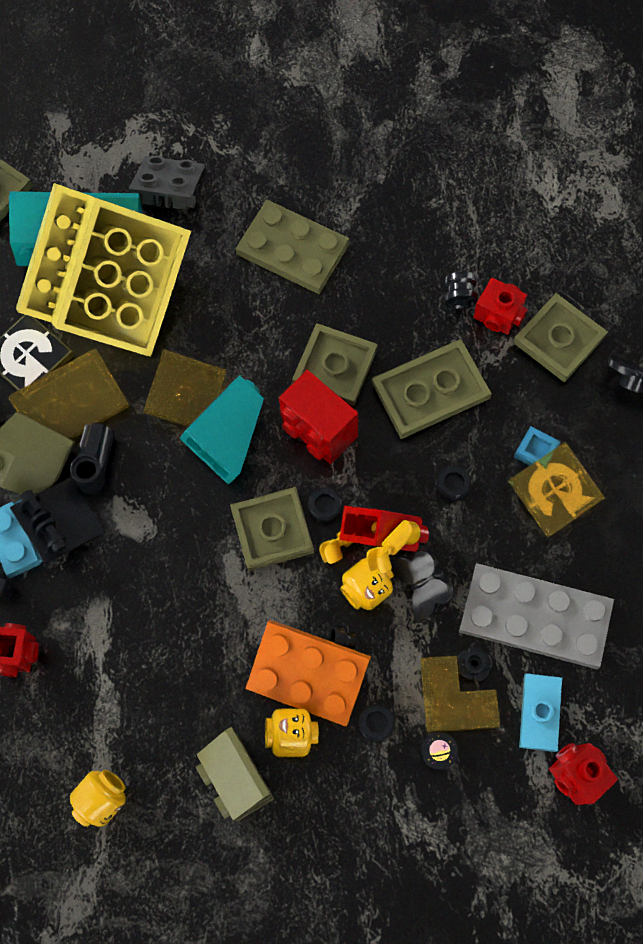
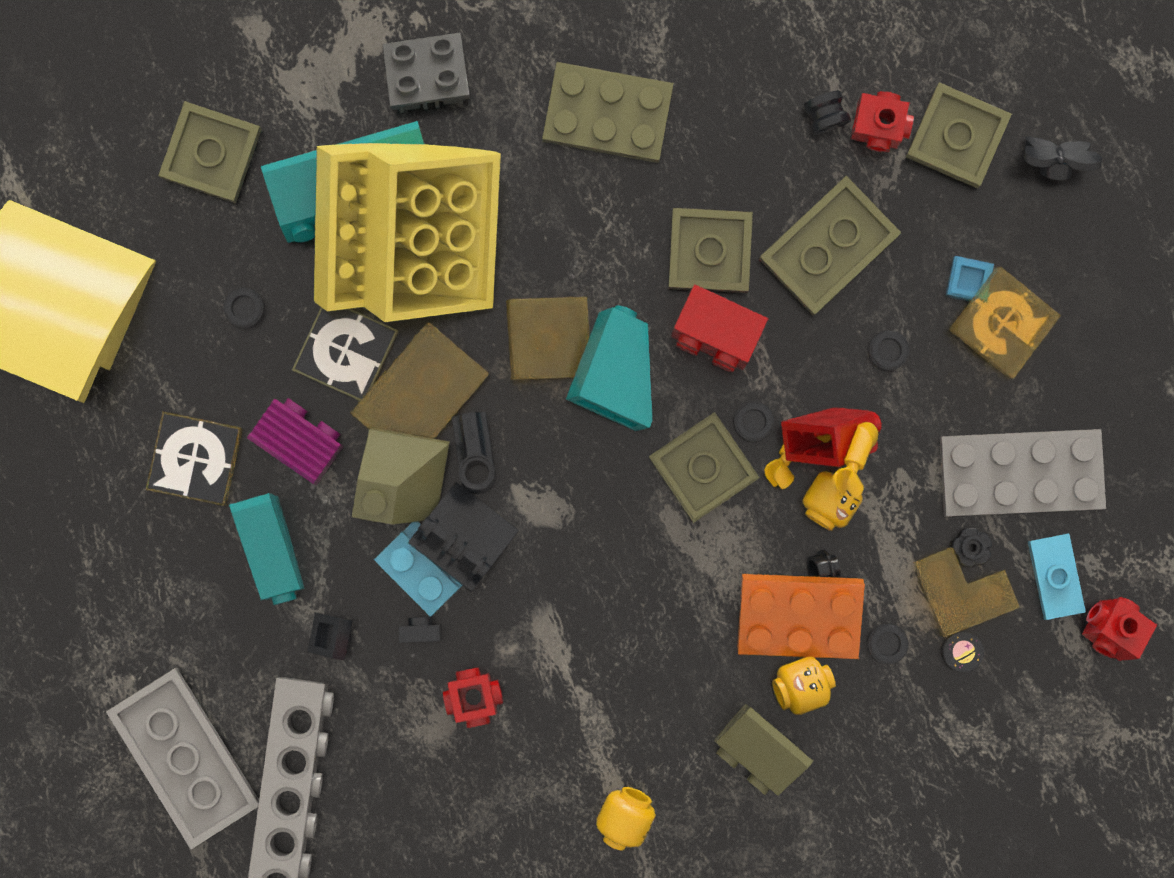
camera: 25 degrees left, 15 degrees up
black animal [390,549,453,623] -> none

